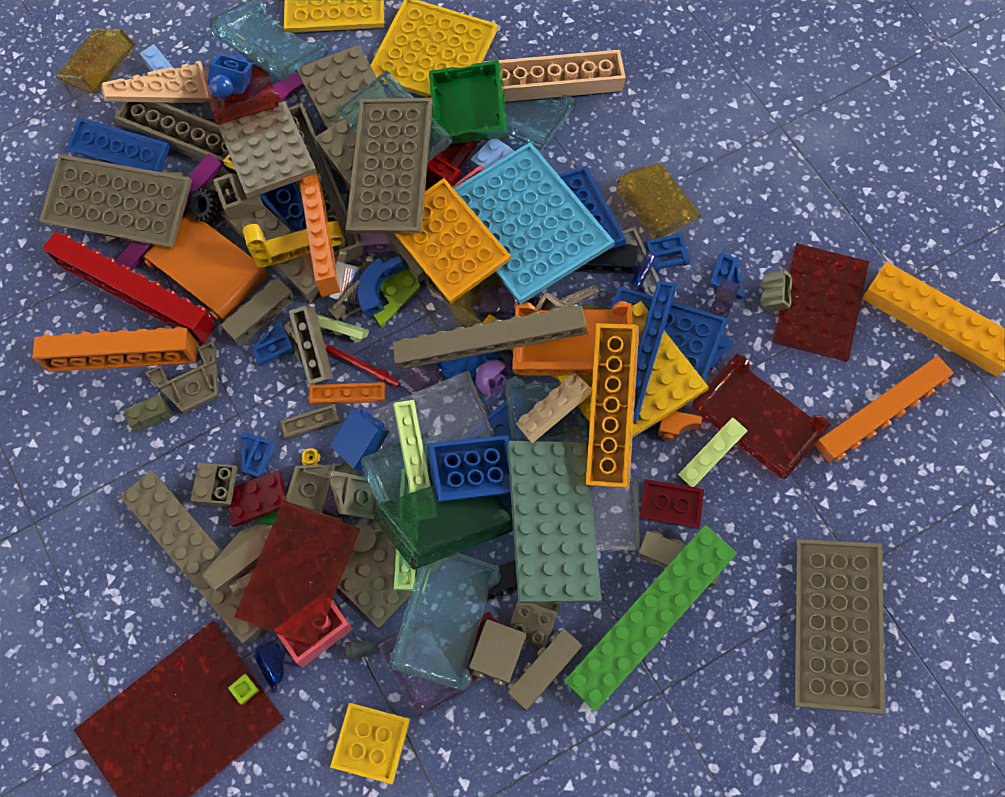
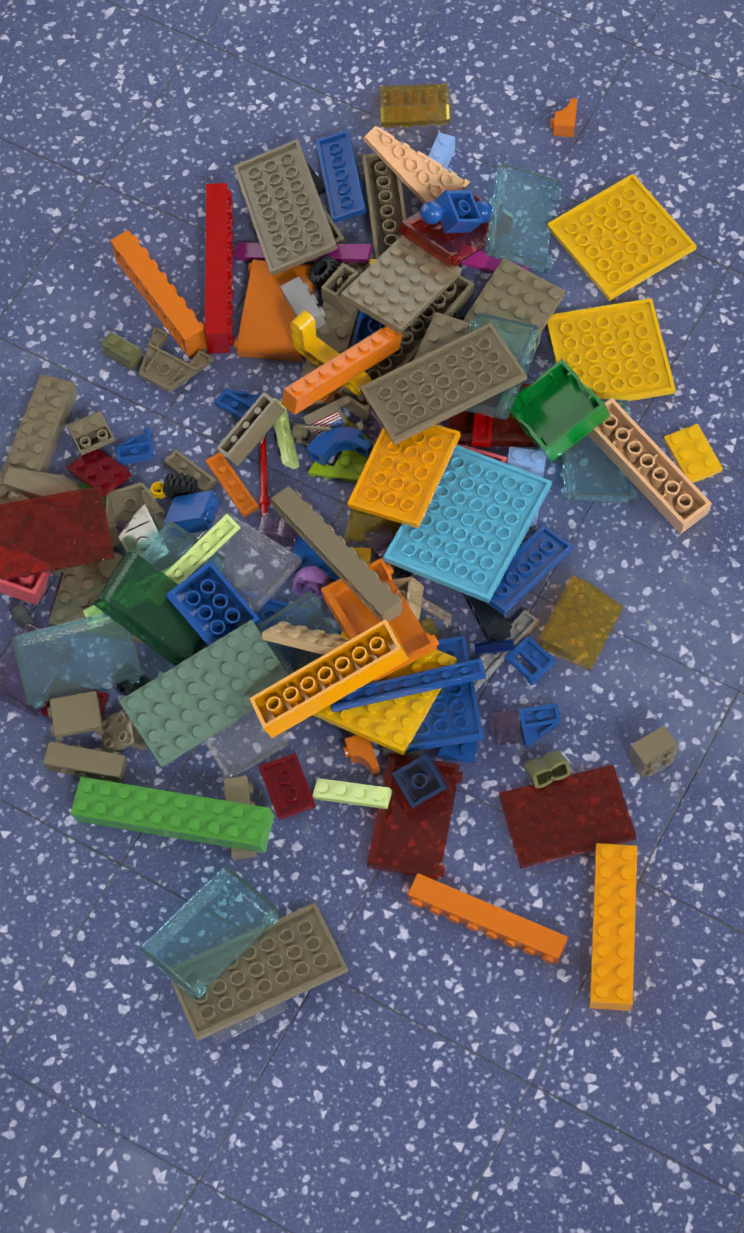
camera: 60 degrees right, 5 degrees down
dark tan brick [221,277,296,347] -> none
none -> clear light blue windscreen [139,865,279,998]
none -> black tyre [163,472,198,499]
none -> light grey brick [280,277,326,329]
none -> dark blue brick [392,752,448,808]
none -> dark tan brick [628,725,678,778]
none -> yellow plate [664,423,723,483]

